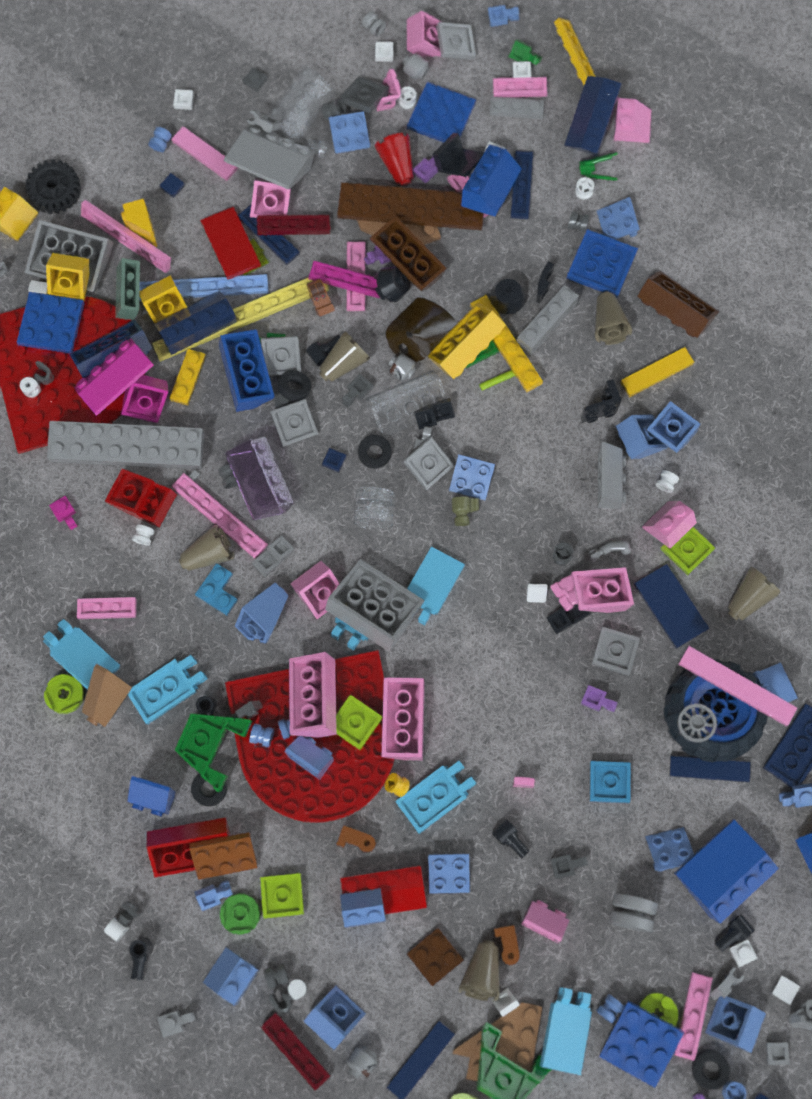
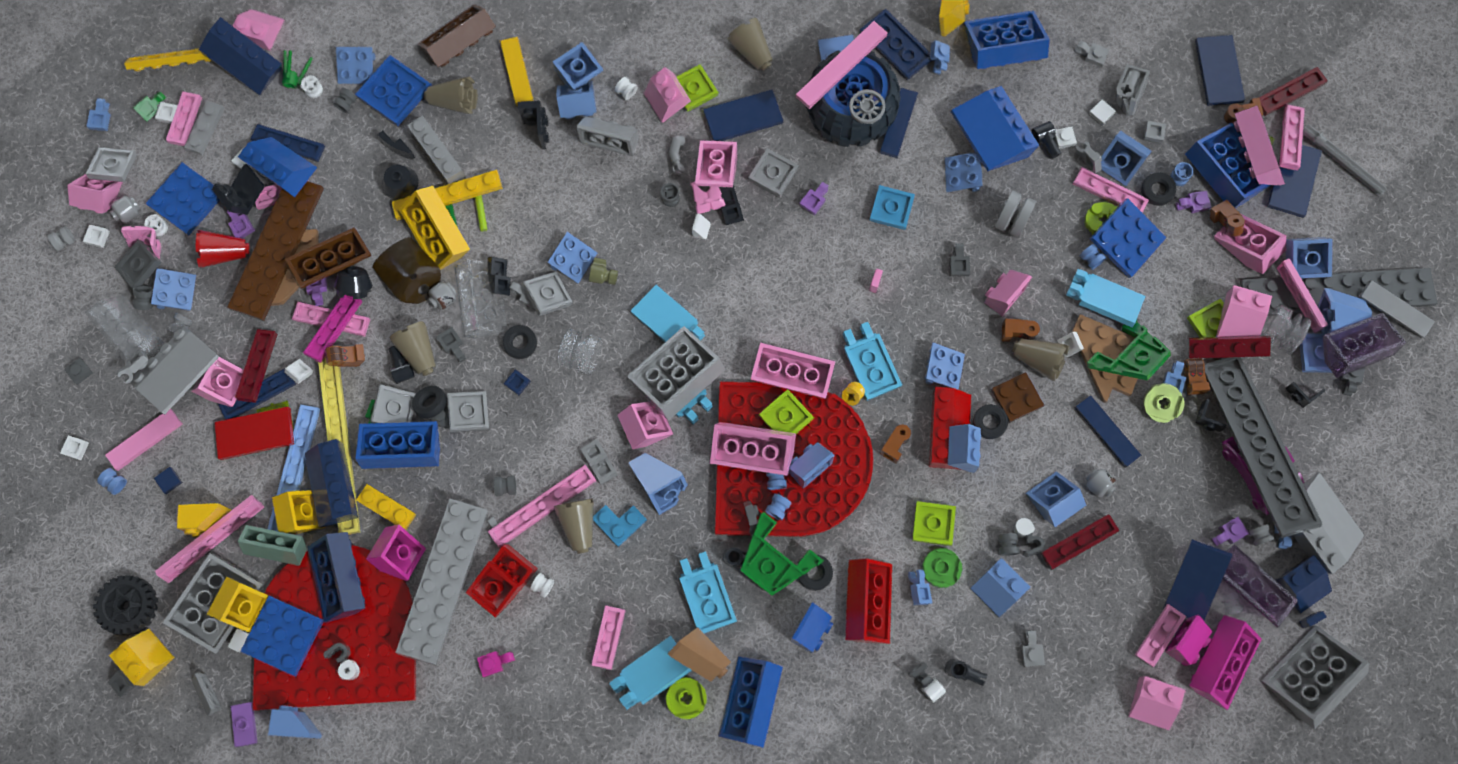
camera: 75 degrees left, 0 degrees up
dark pink slope [75,338,154,415] -> none
dark orange plate [190,832,258,880] -> none
clear purple slope [225,437,294,520] -> none
black pin [491,819,530,859] -> none
none -> white tile [285,359,313,384]
none -> blue slope [719,656,783,748]
none -> black tyre [973,404,1008,439]

